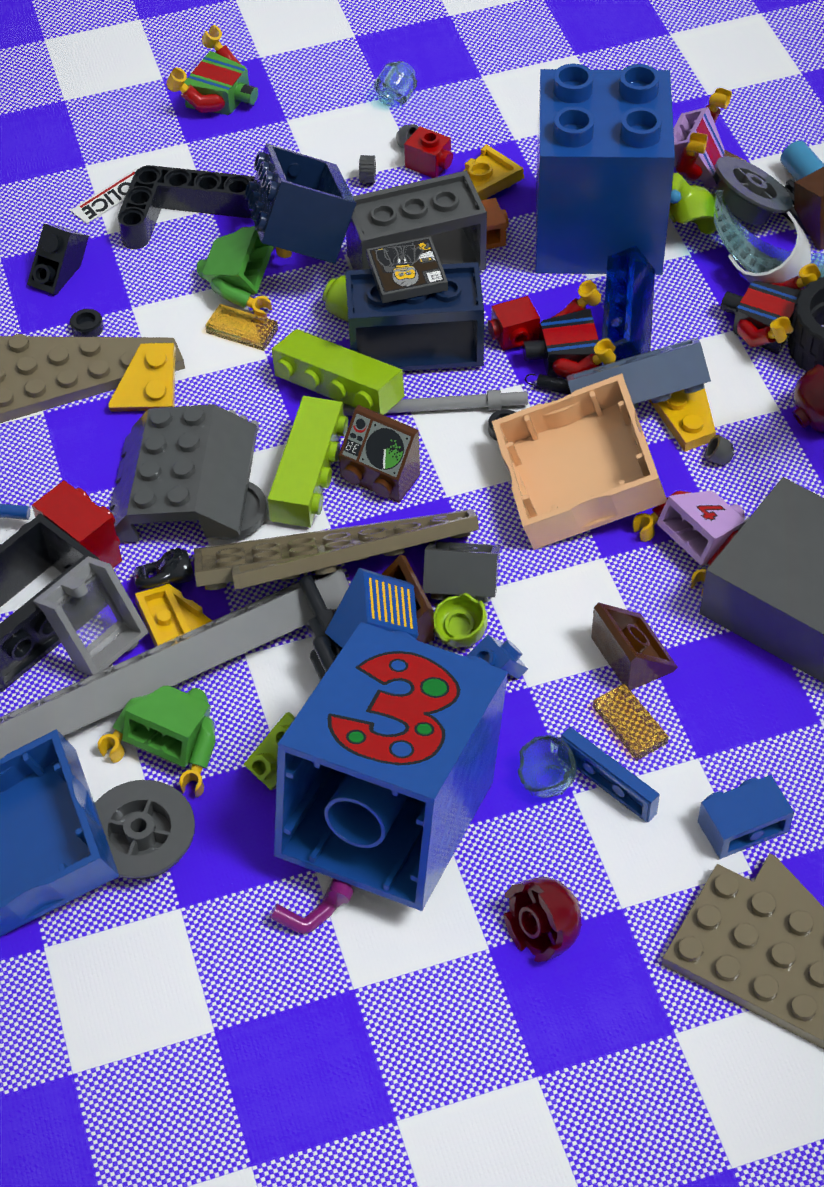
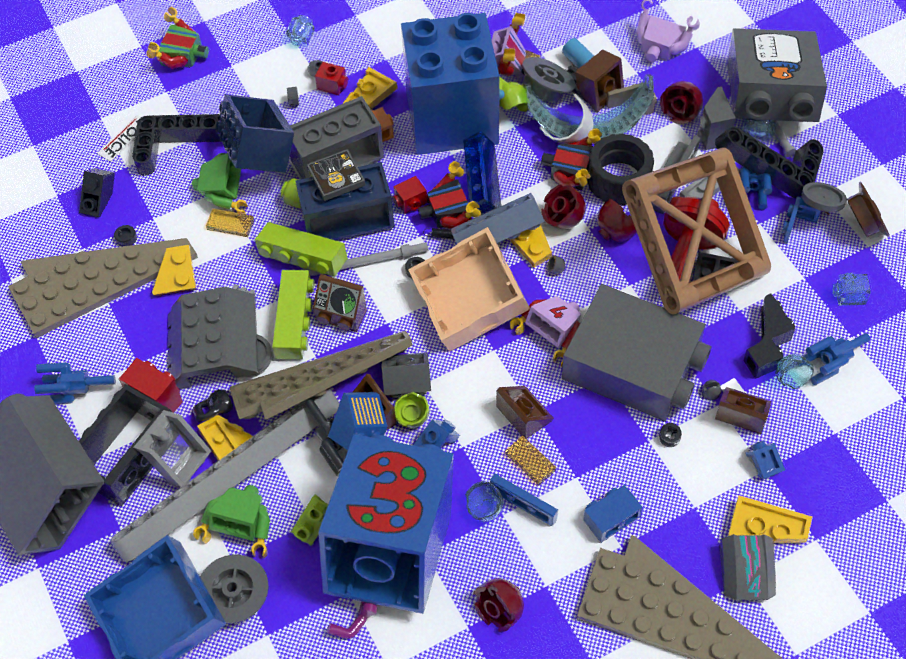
camera: 10 degrees left, 5 degrees up
none -> dark red cylinder [541,185,586,230]

